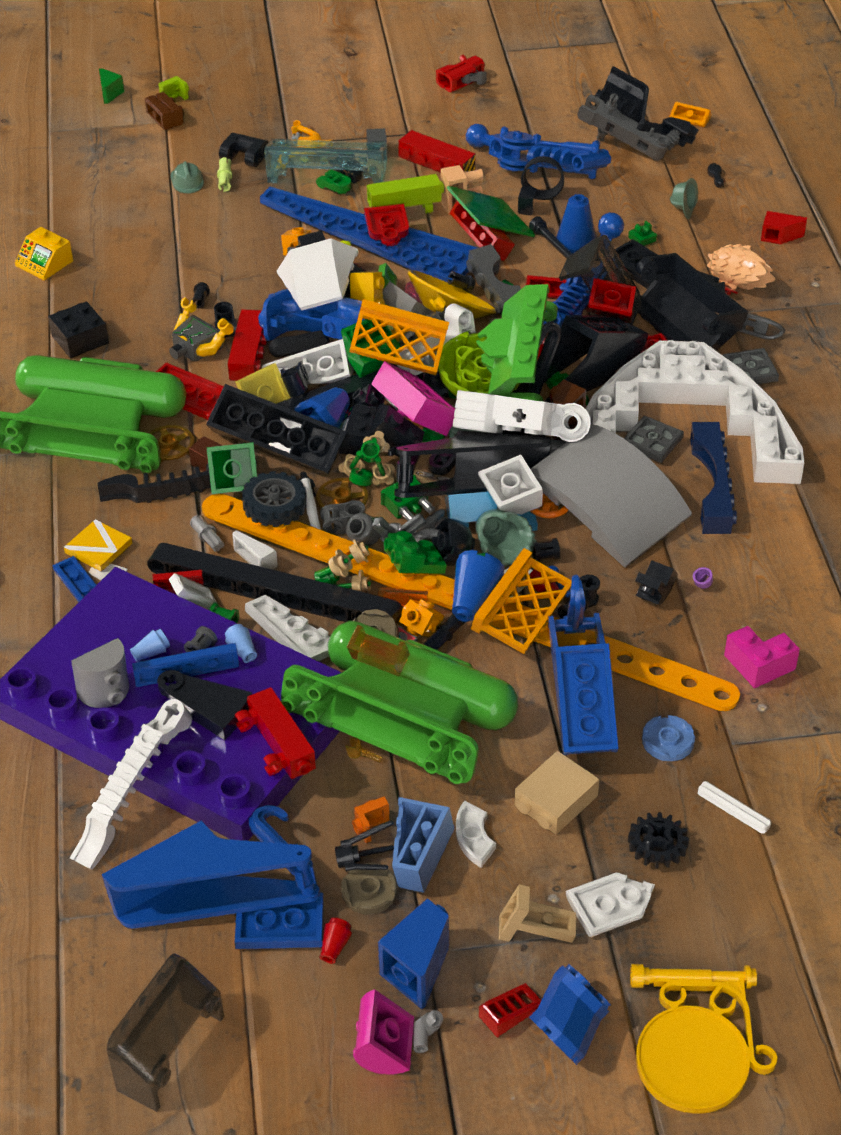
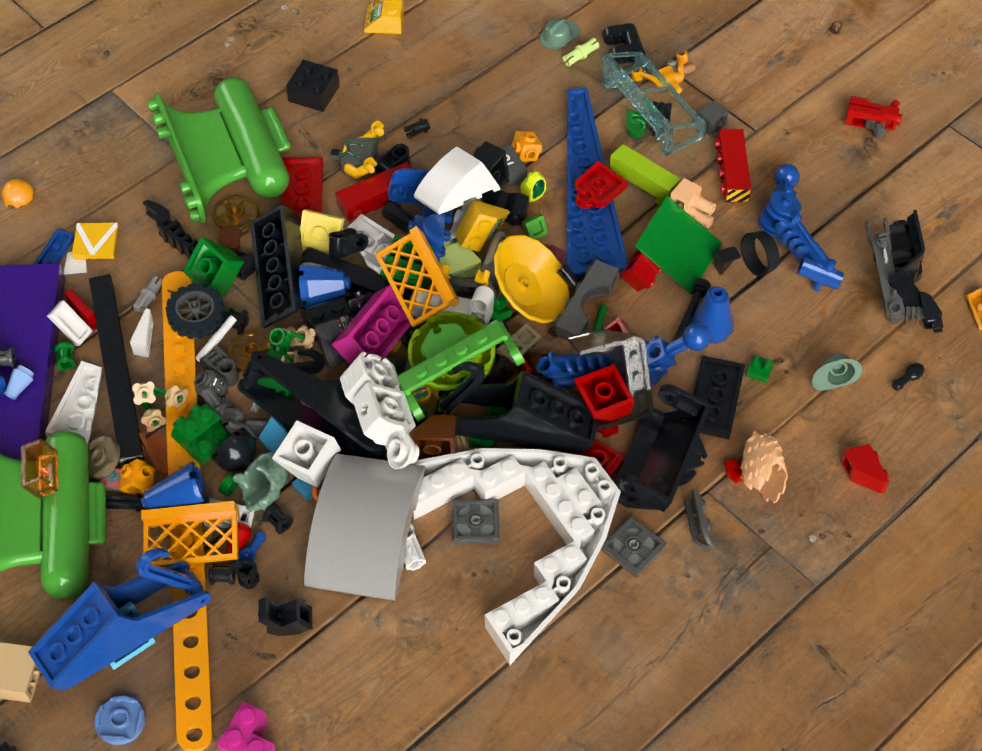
camera: 55 degrees right, 10 degrees up
dark blue arch [690,422,737,534] -> none
medium lavender hinge [693,567,713,589] -> none

